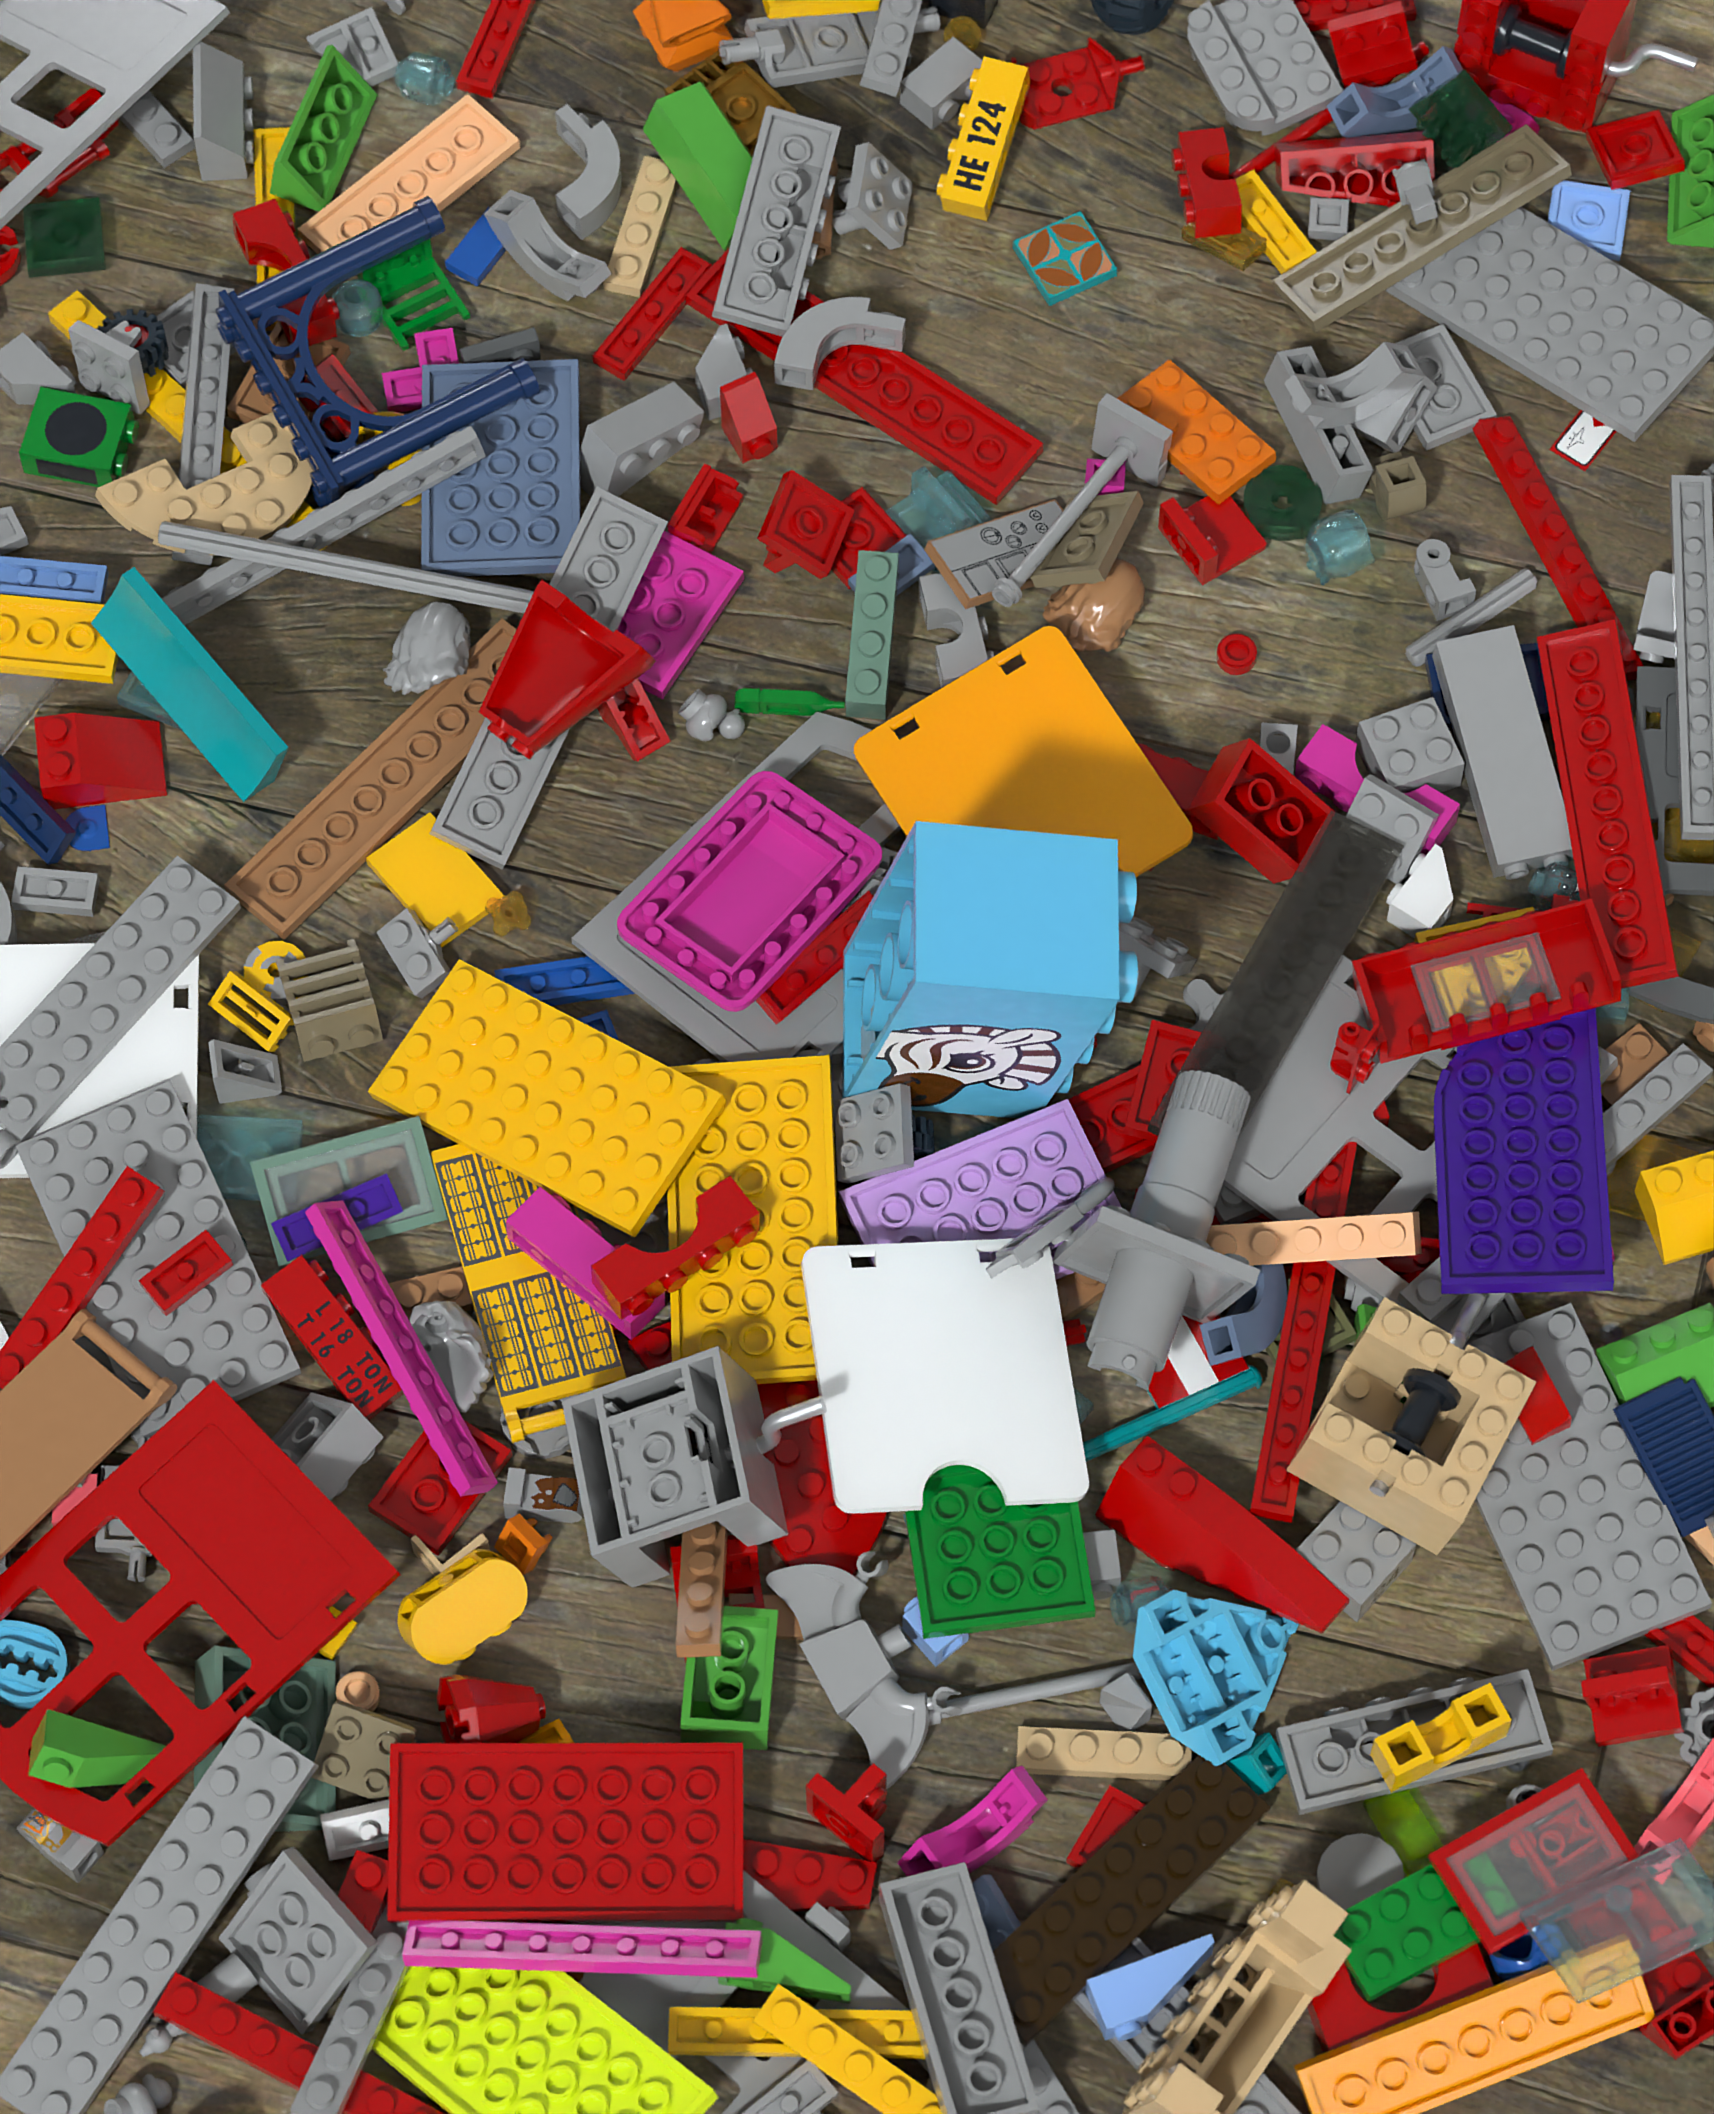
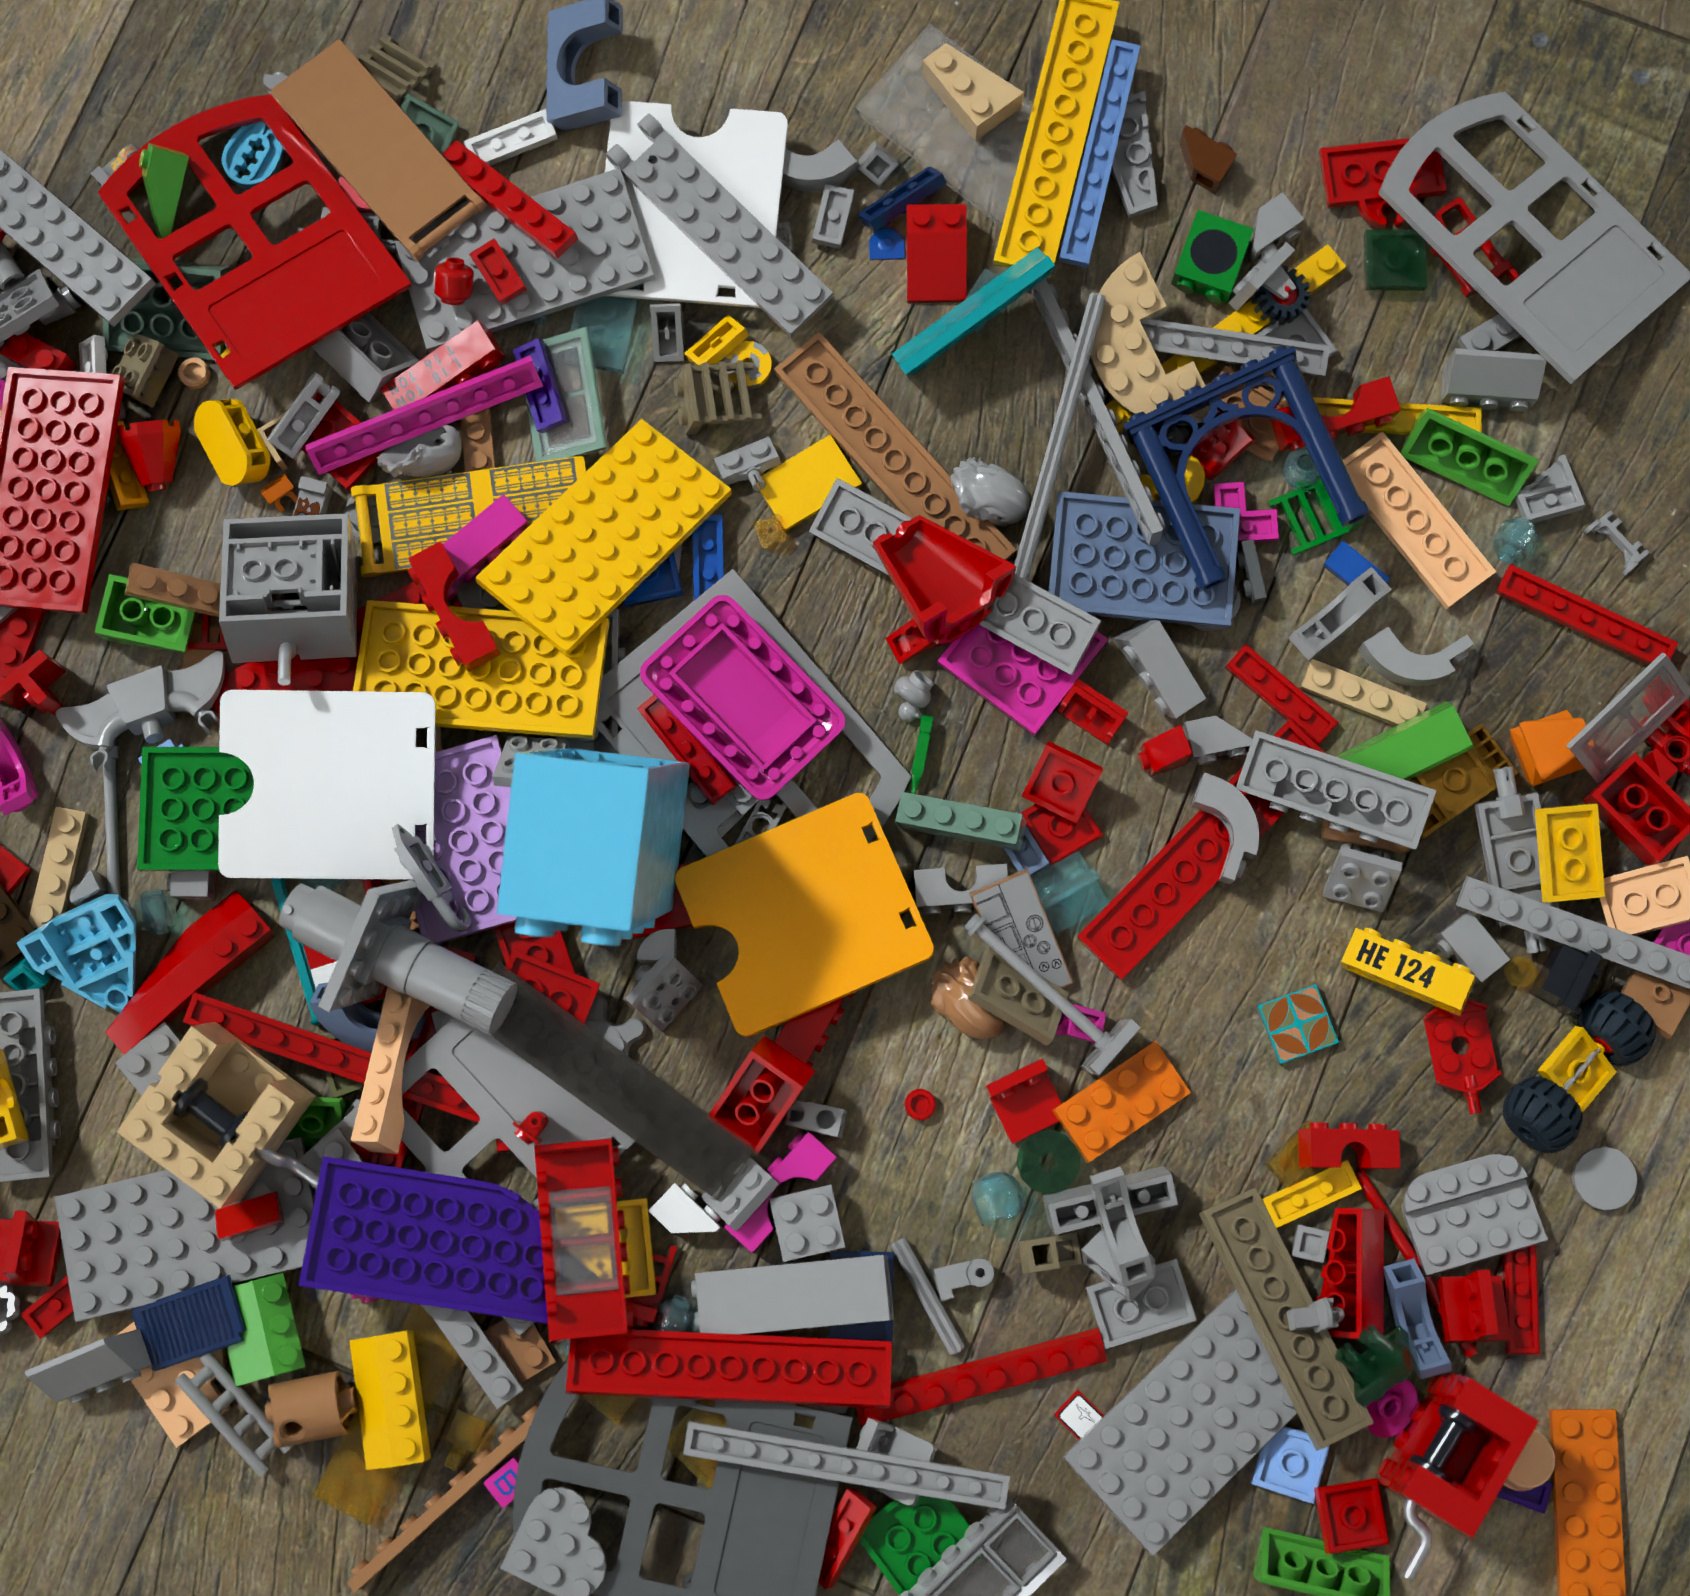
camera: 100 degrees right, 15 degrees up
none -> light grey plate [266,372,340,459]
none -> red head [433,257,474,305]

